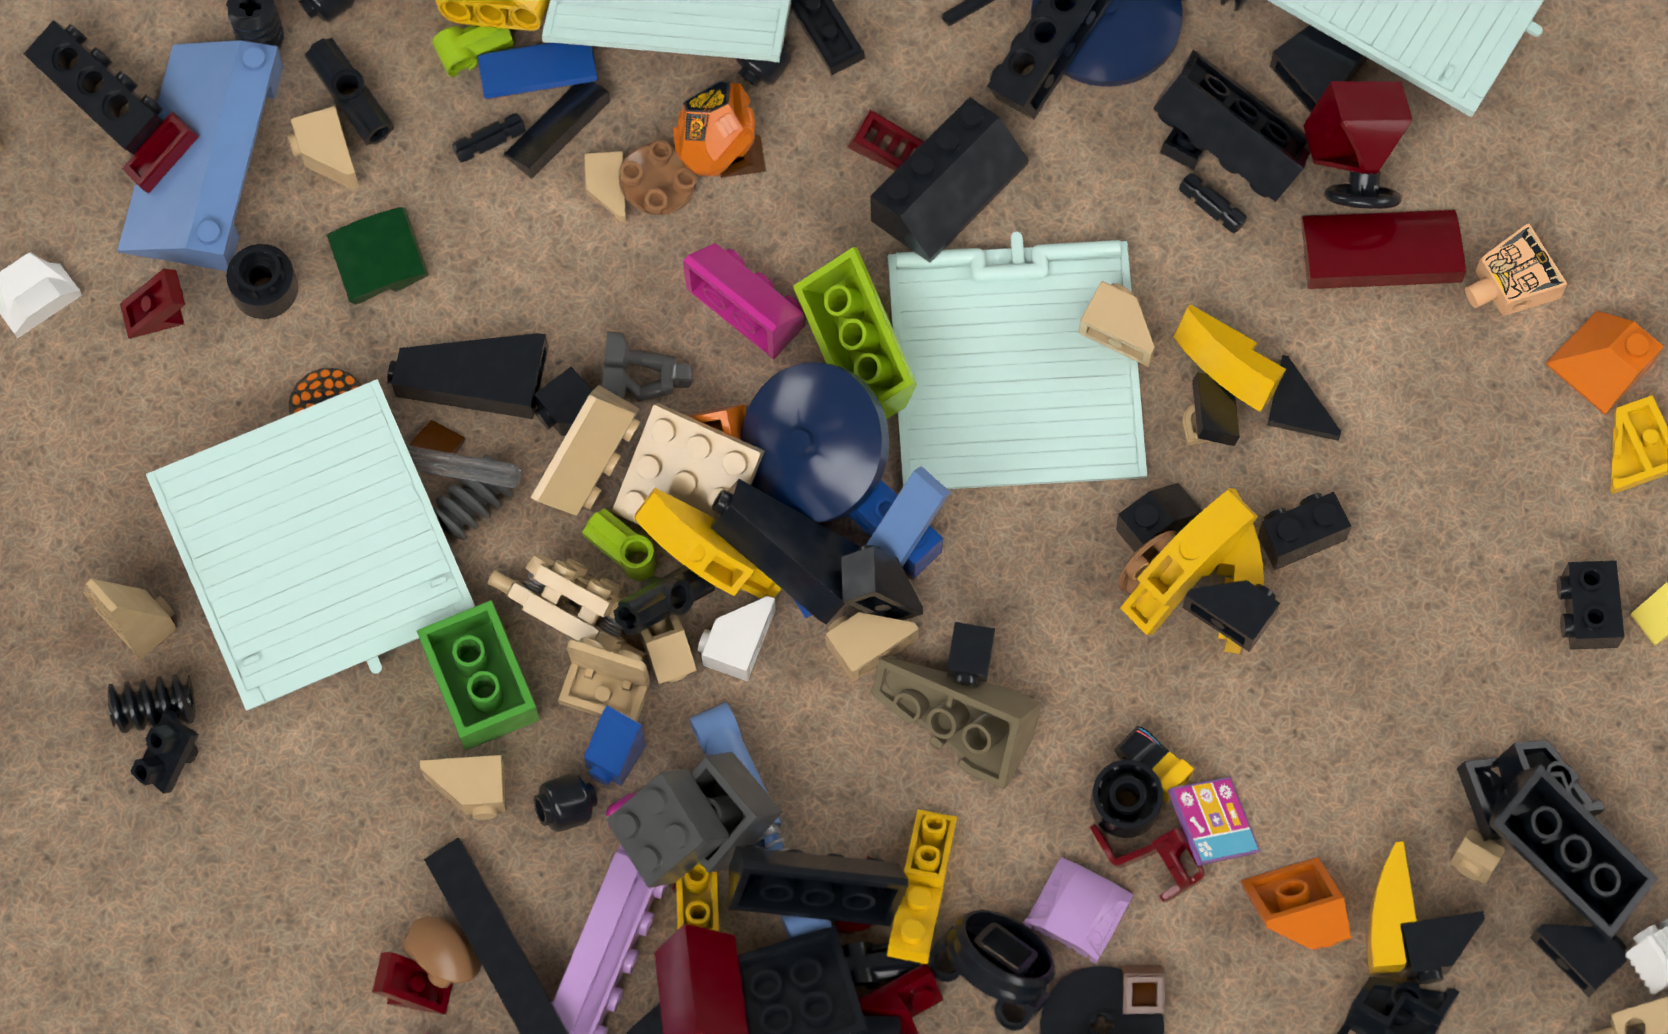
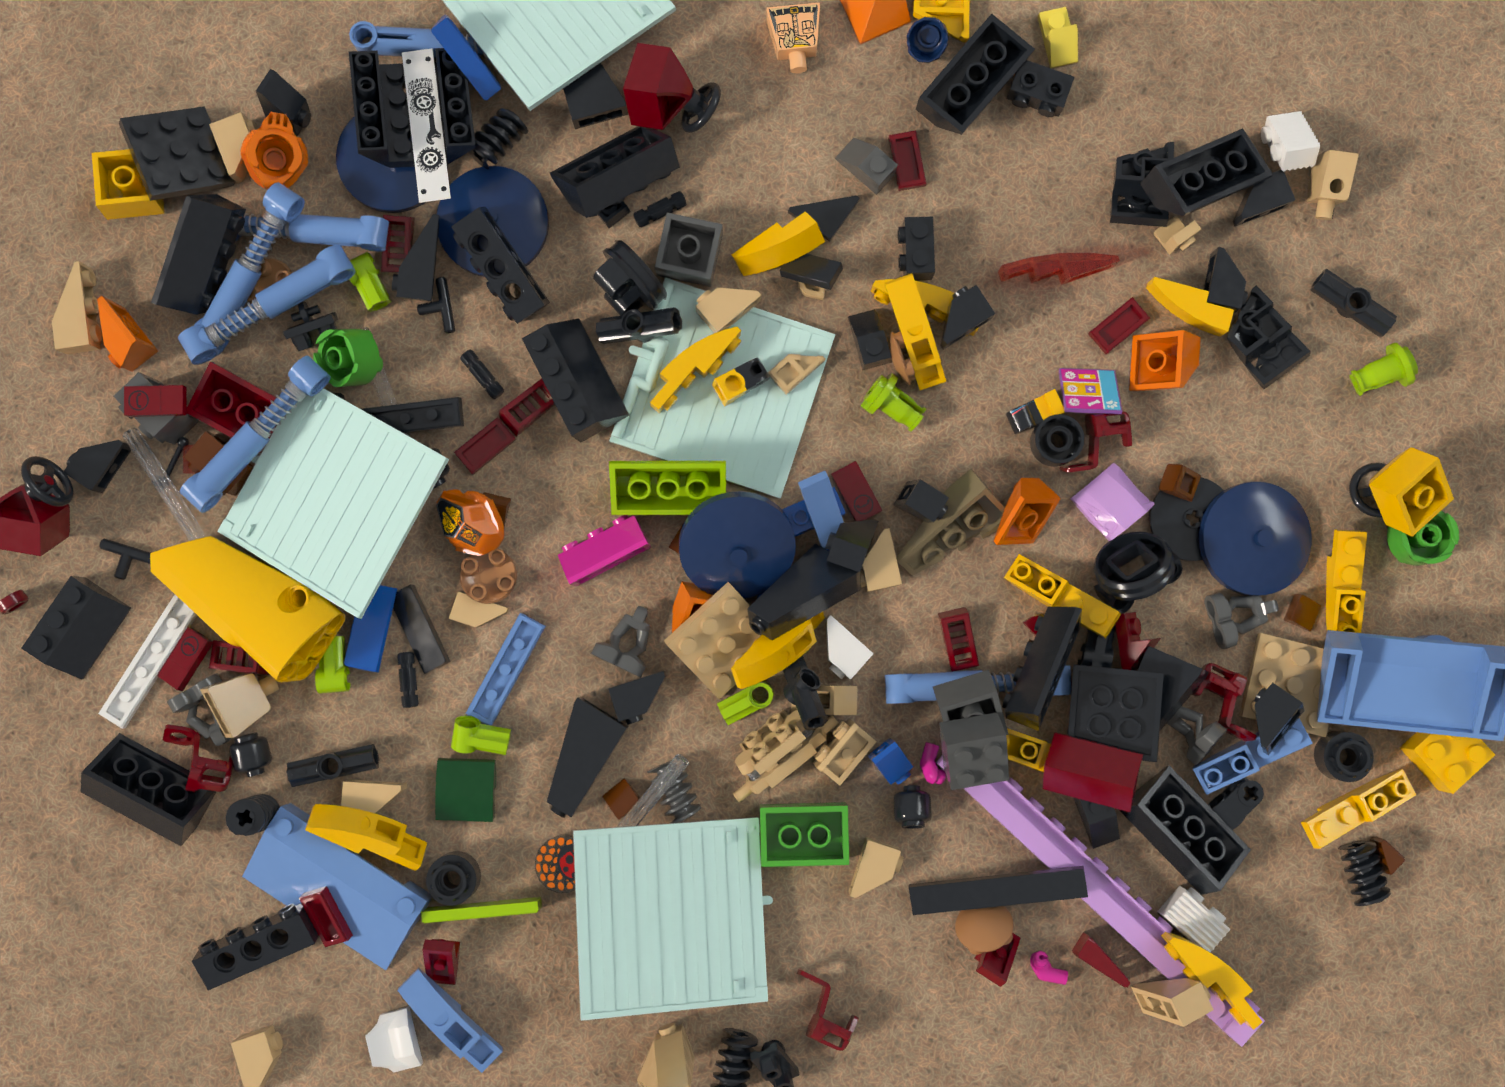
camera: 70 degrees left, 15 degrees up
tan slope [531,385,641,516] -> none
dark red slope [1301,210,1466,289] -> none
none -> yellow slope [305,804,427,871]
none -> medium blue slope [398,968,503,1073]
none -> lime tile [421,897,542,923]
none -> lime piece [451,715,511,755]
none -> dark red tile [454,417,517,475]
none -> black axle [460,349,504,399]
none -> medium blue tile [465,613,546,726]
none -> black piece [593,240,667,316]
none -> black piece [596,307,682,344]
none -> yellow slope [650,327,741,414]
none -> dark grey brick [655,213,723,287]
none -> leg [712,357,770,407]
none -> tan tile [768,354,825,395]
none -> dark red piece [797,969,859,1051]
none -> dark red tile [831,461,883,521]
none -> dark grey slope [835,138,898,195]
none -> lime piece [860,373,926,432]
none -> dark red tile [888,130,927,191]
none -> dark blue hair [906,17,949,63]
none -> black slope [916,14,1035,135]
none -> dark red slope [938,607,979,672]
none -> orange slope [993,478,1061,545]
none -> clear red slope [998,253,1120,285]
none -> dark red tile [1088,297,1150,354]

